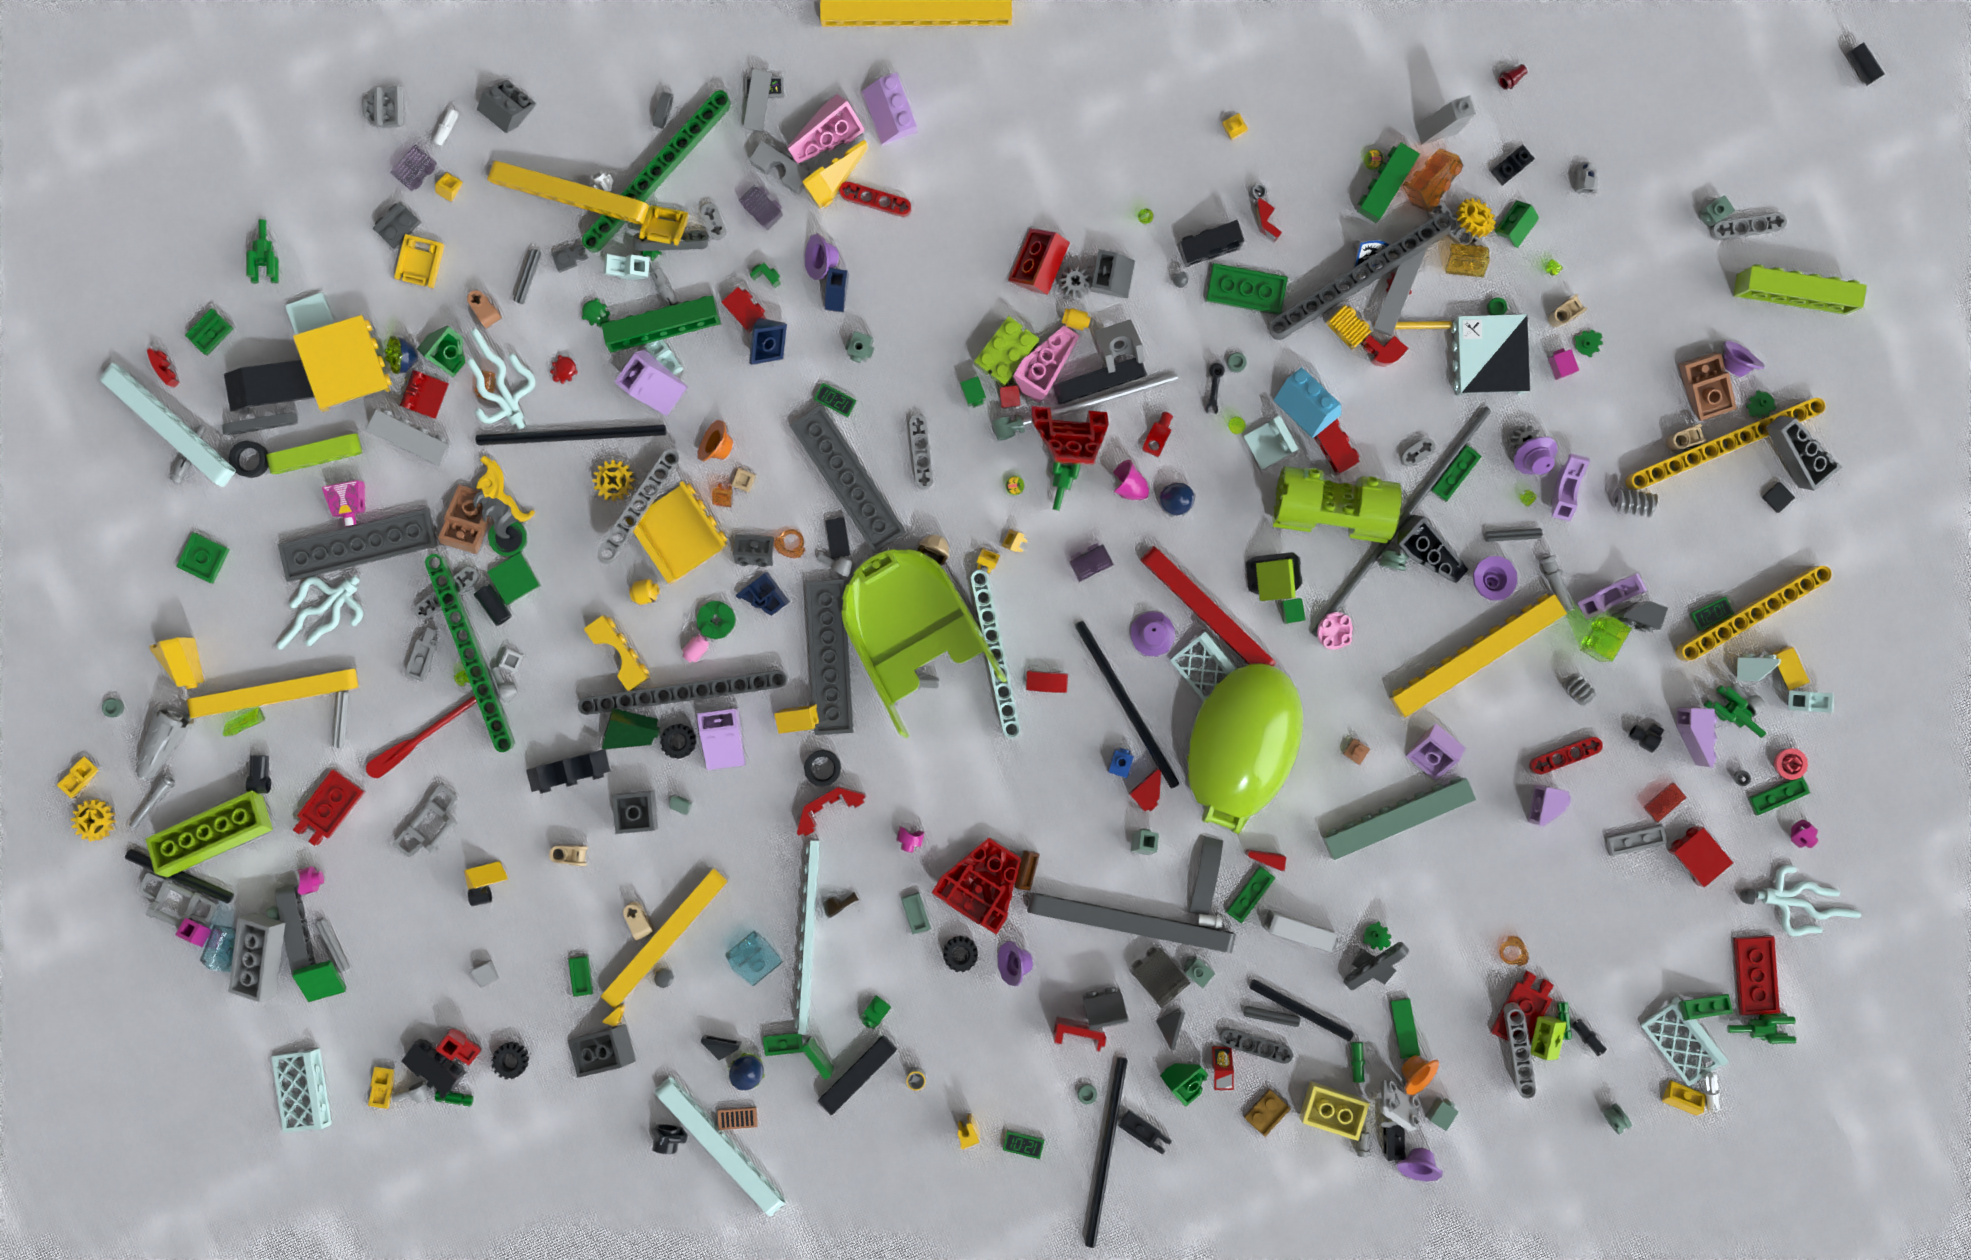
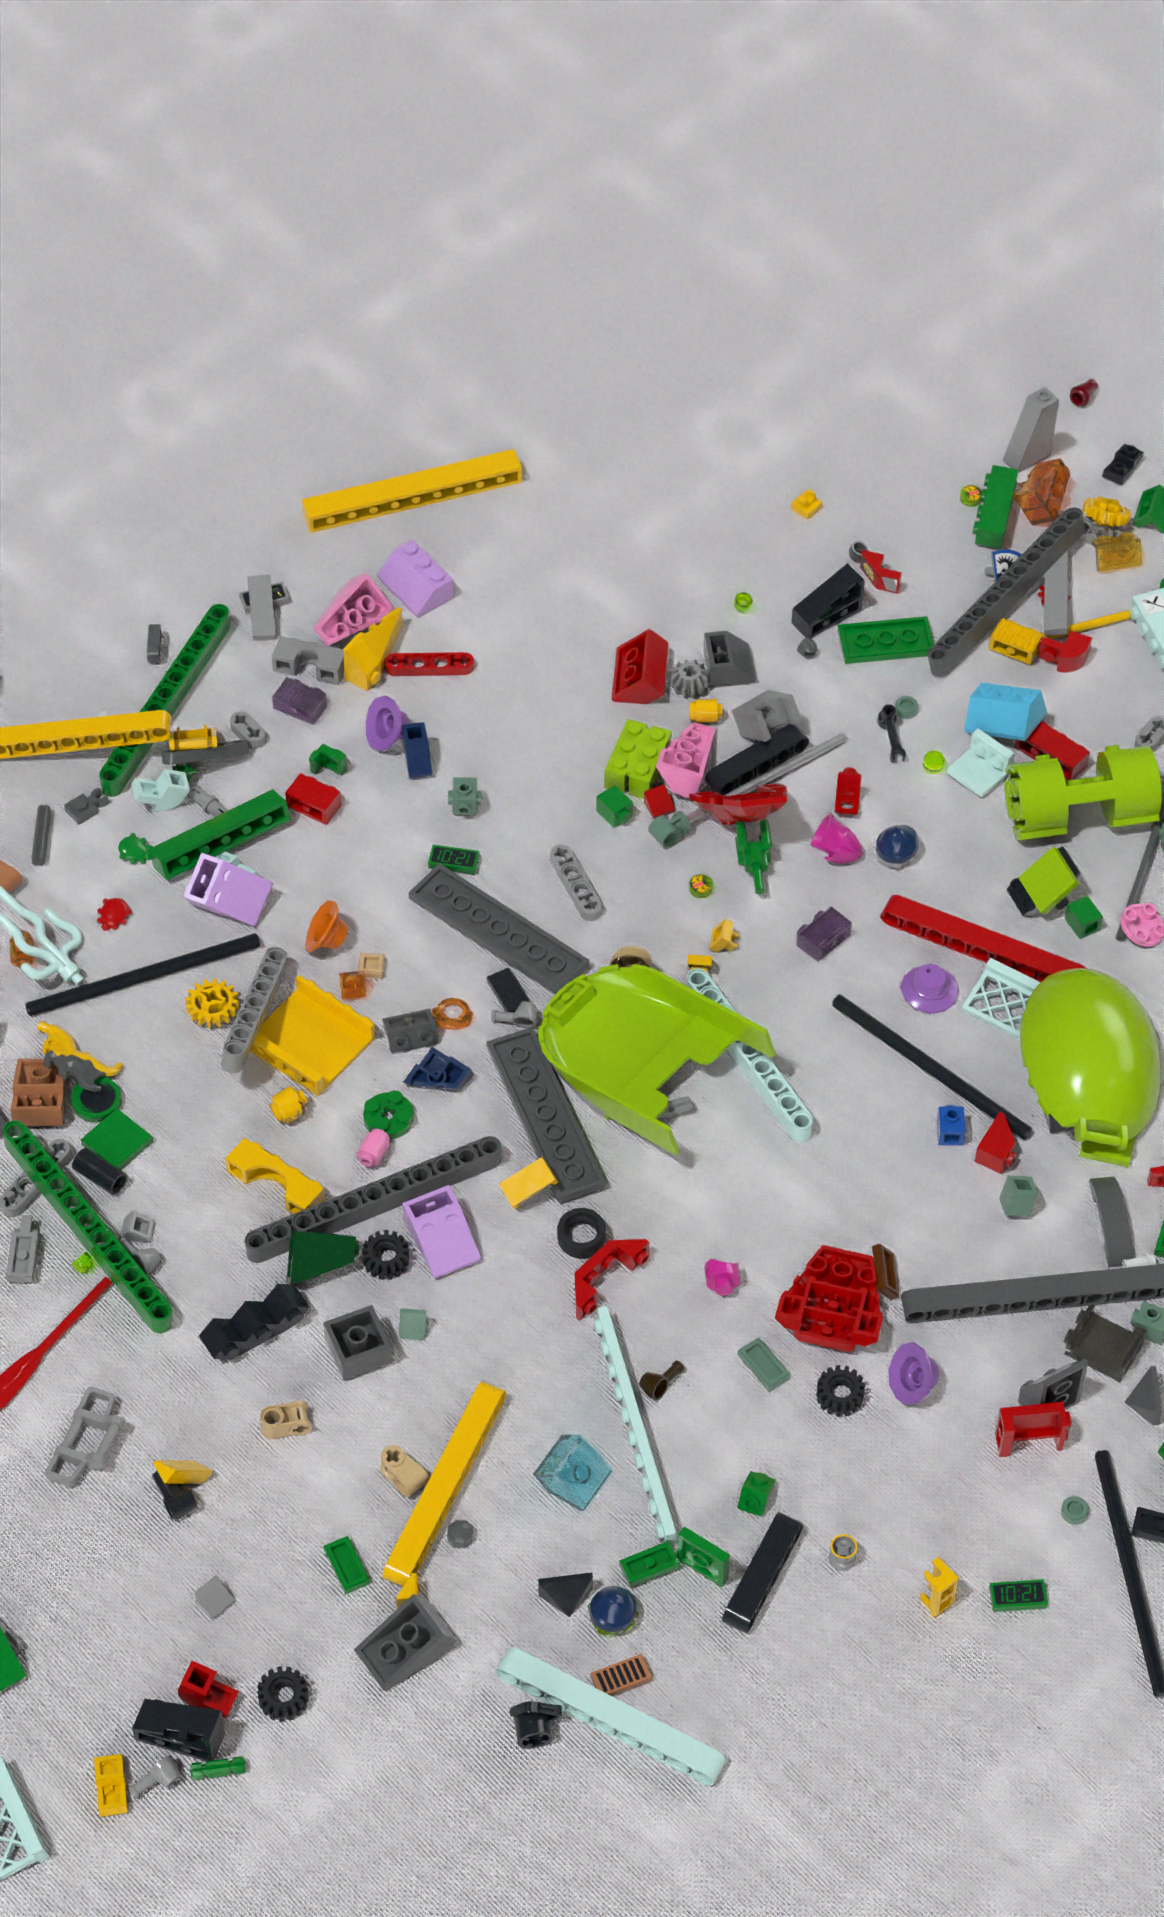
camera: 15 degrees left, 35 degrees down
dark blue slope [749,317,787,365] -> none
red slope [1026,670,1068,693] -> none

